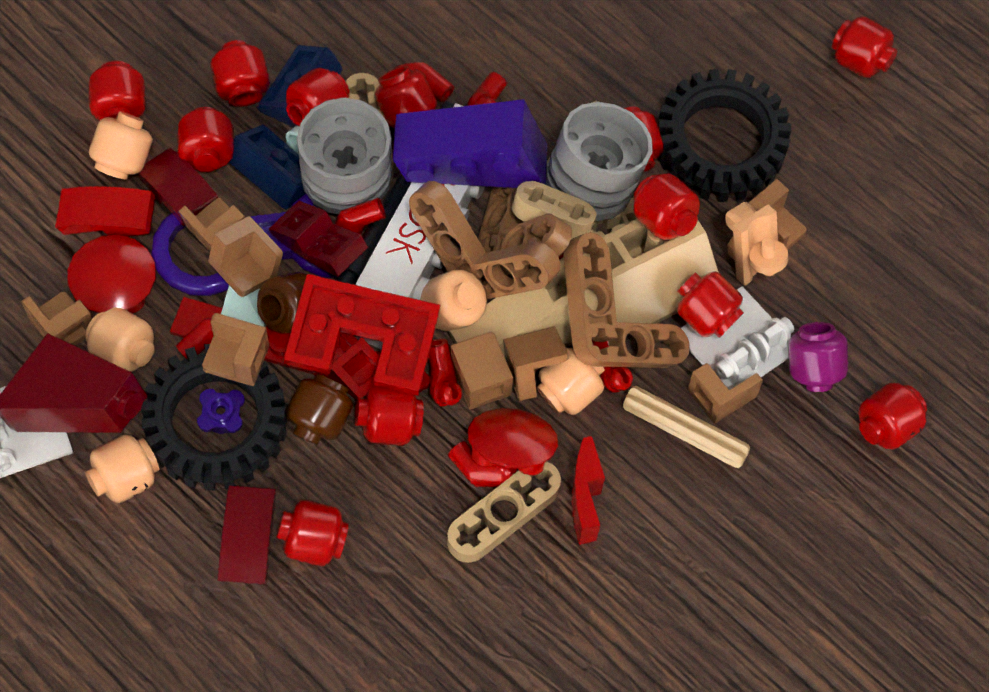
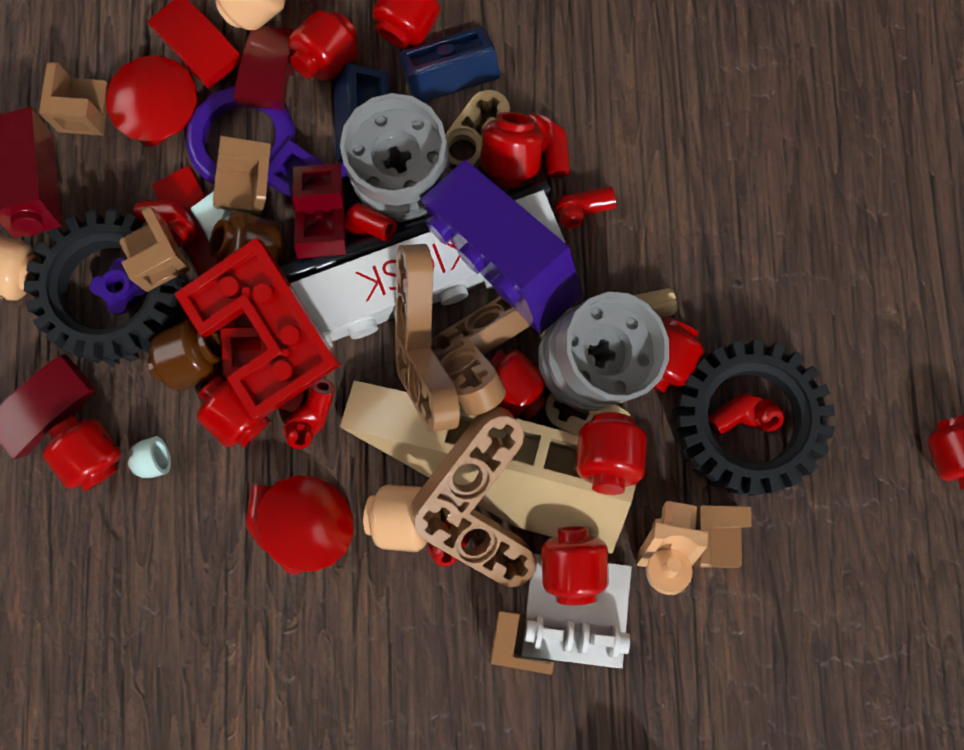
camera: 50 degrees right, 15 degrees up
light nougat head [85,308,155,372] -> none
medium nougat panel [178,198,245,252] -> none
red head [286,67,350,126] -> none
light nougat head [420,270,487,331] -> none
tan beam [447,461,561,563] -> none
medium nougat panel [451,332,513,410] -> none
medium nougat panel [503,326,568,401] -> none
tan beam [512,181,597,239] -> none
red slope [572,436,605,545] -> none
tan axle [623,386,750,468] -> none
magenta head [788,322,848,392] -> none
none -> light aqua hinge [128,436,171,478]
none -> red arm [708,393,785,436]

